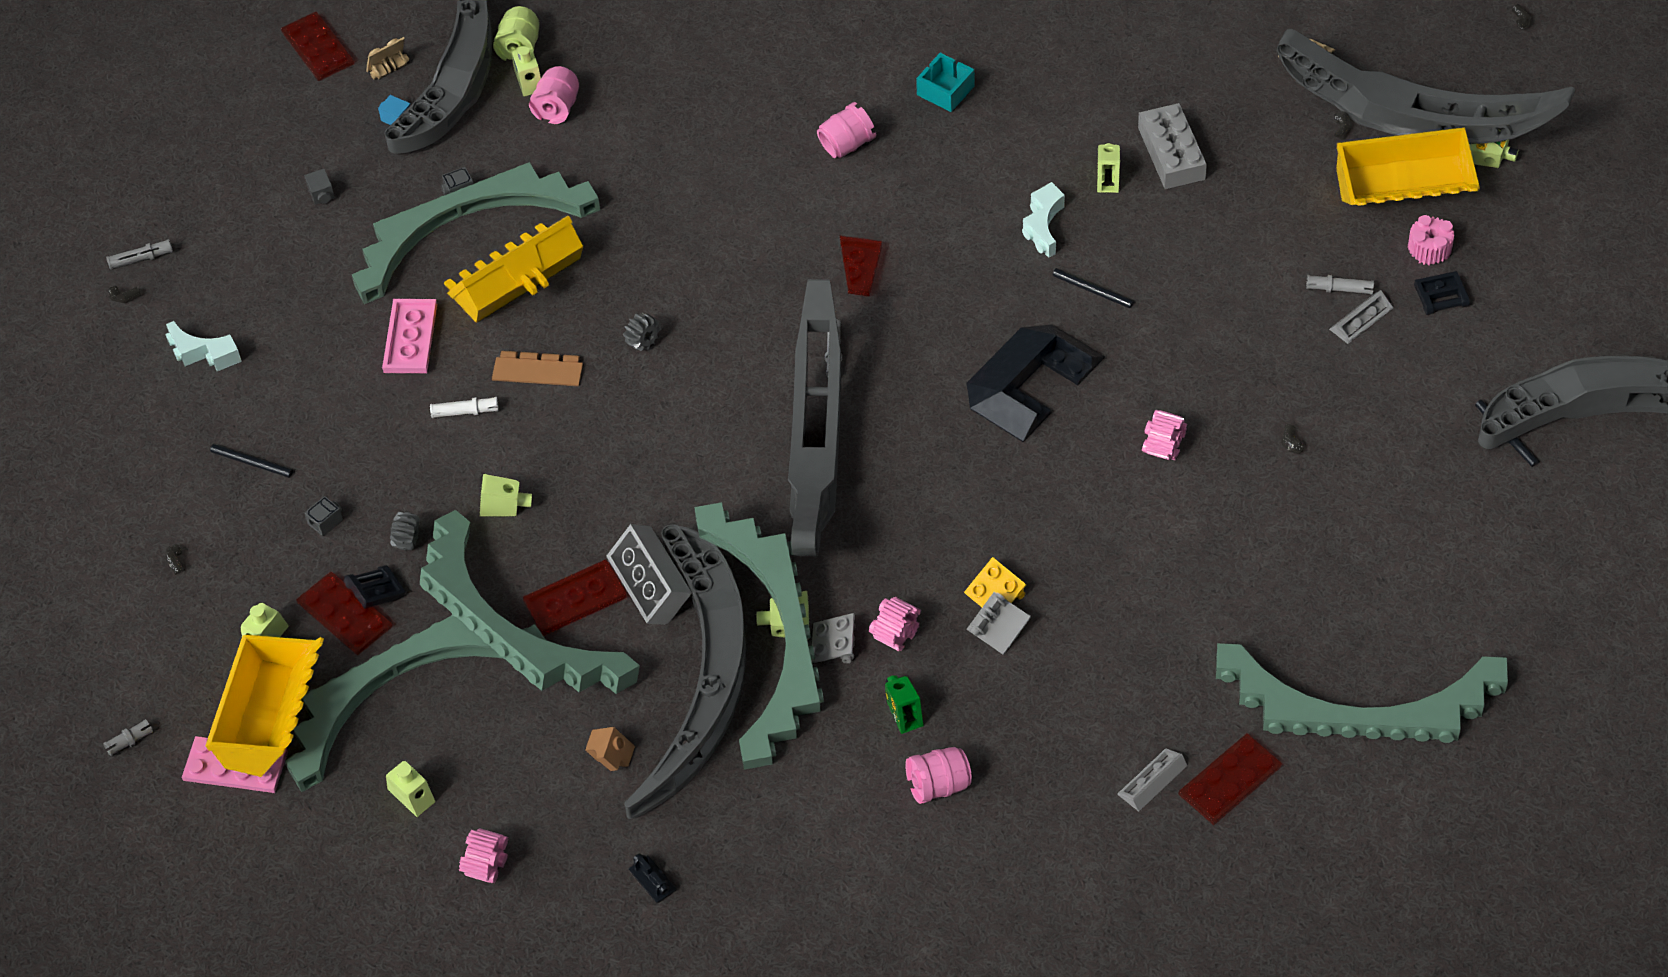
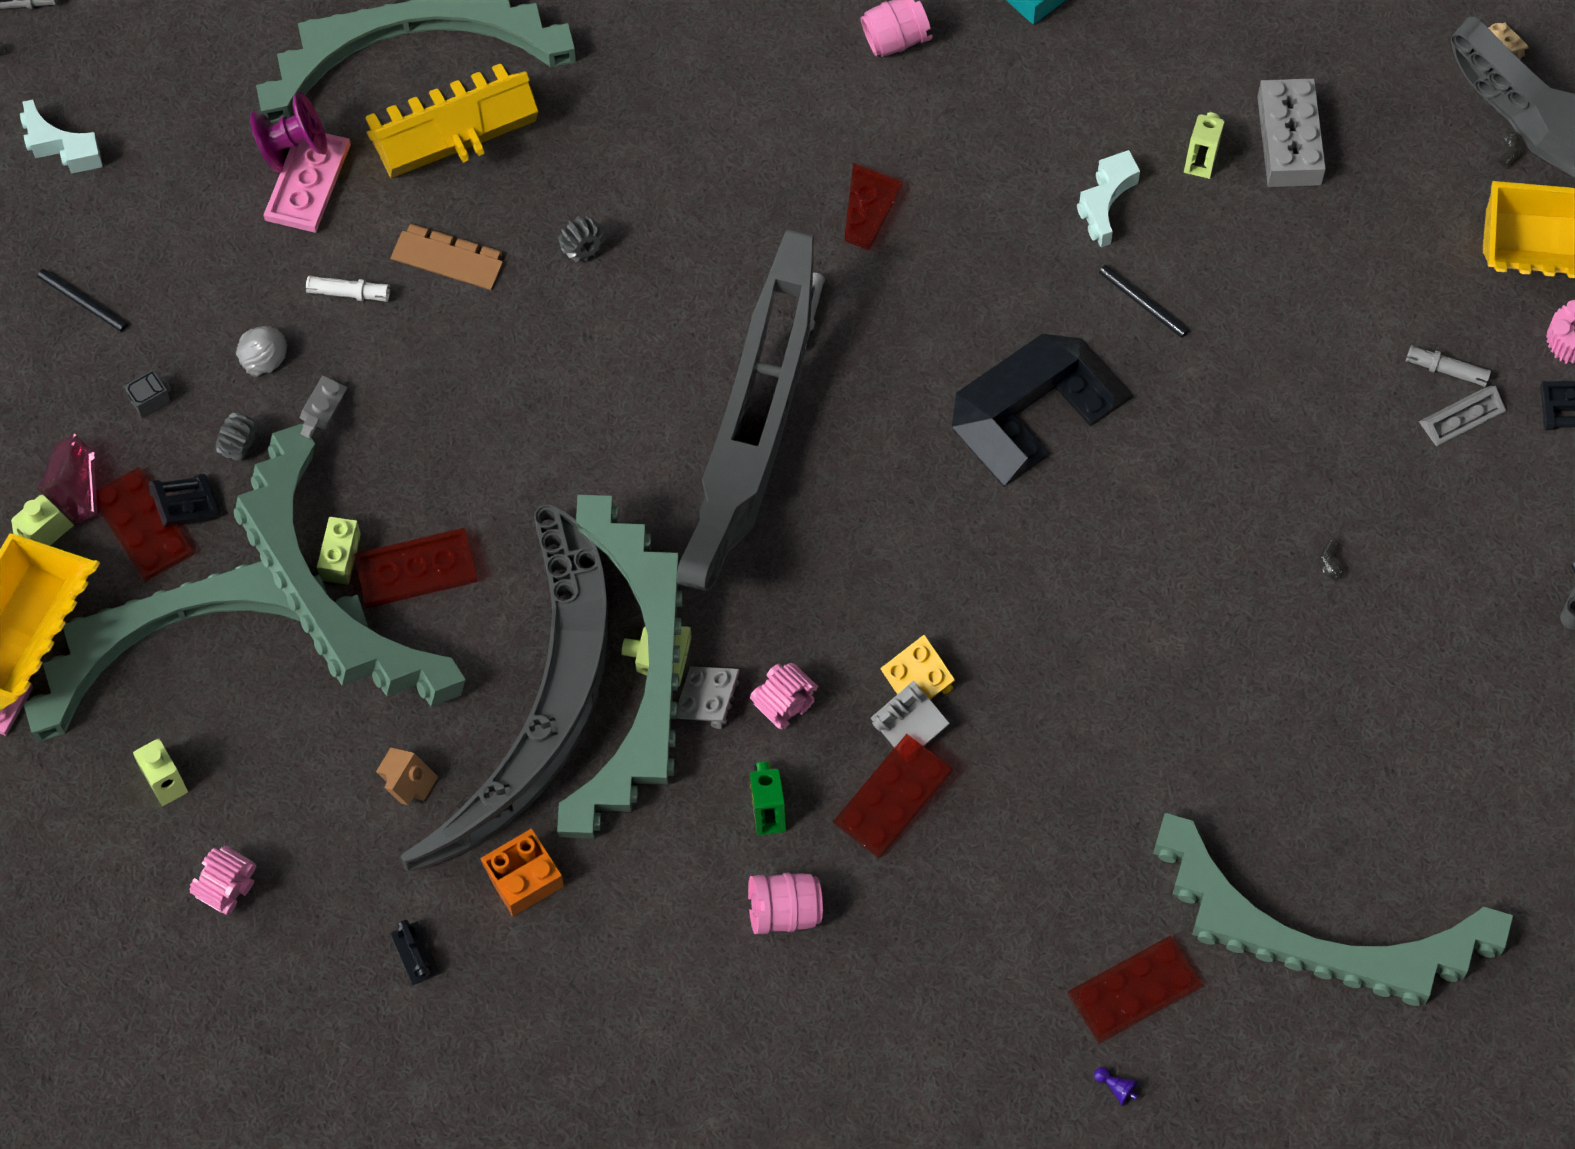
camera: 10 degrees right, 10 degrees up
yellowish green torso [480,474,532,516] -> none
light grey brick [606,524,692,625] -> none
light grey slope [1117,748,1187,812] -> none
bright pink brick [1142,410,1187,460] -> none
none -> clear pink slope [37,434,98,525]
none -> light grey hair [236,326,288,377]
none -> magenta piece [250,91,327,173]
none -> light grey hinge [300,375,347,439]
none -> yellowish green brick [317,517,361,585]
none -> orange slope [480,828,564,916]
none -> clear red plate [833,733,952,859]
none -> dark purple piece [1094,1067,1138,1106]

